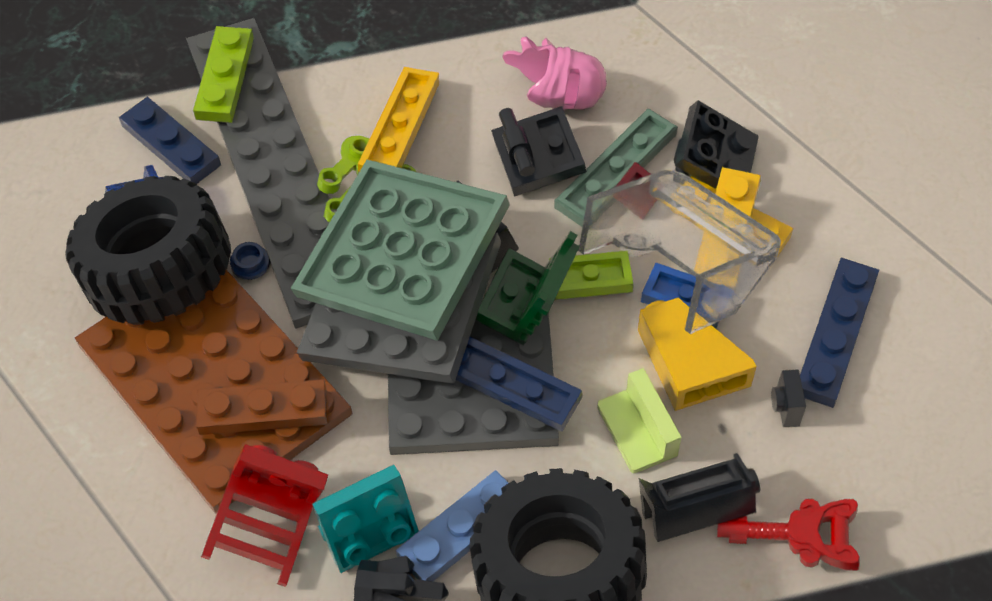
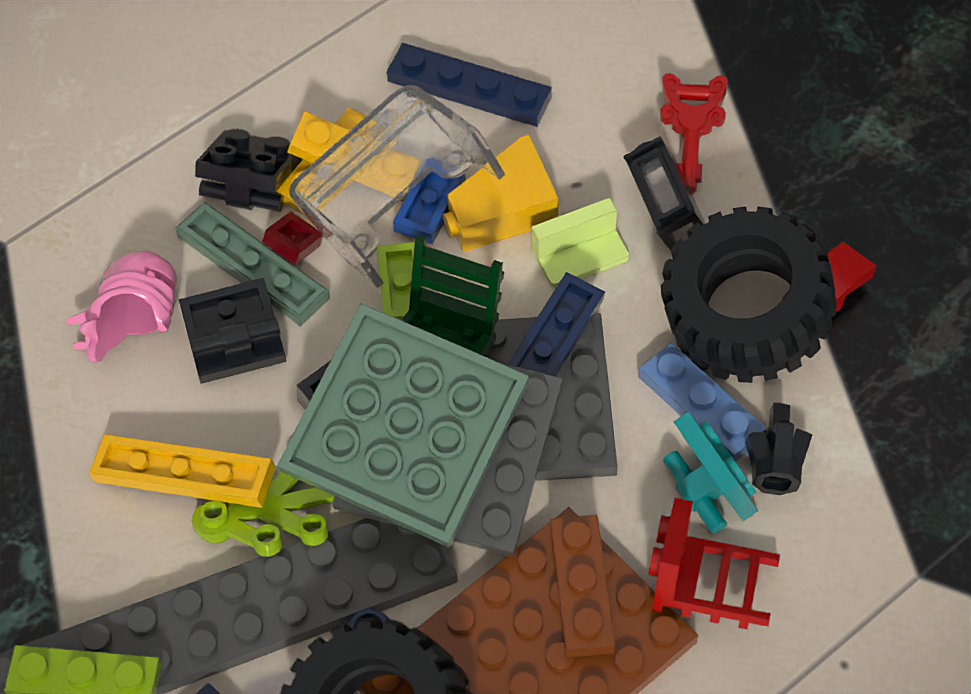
camera: 90 degrees left, 0 degrees up
black plate [771,369,806,427] -> none

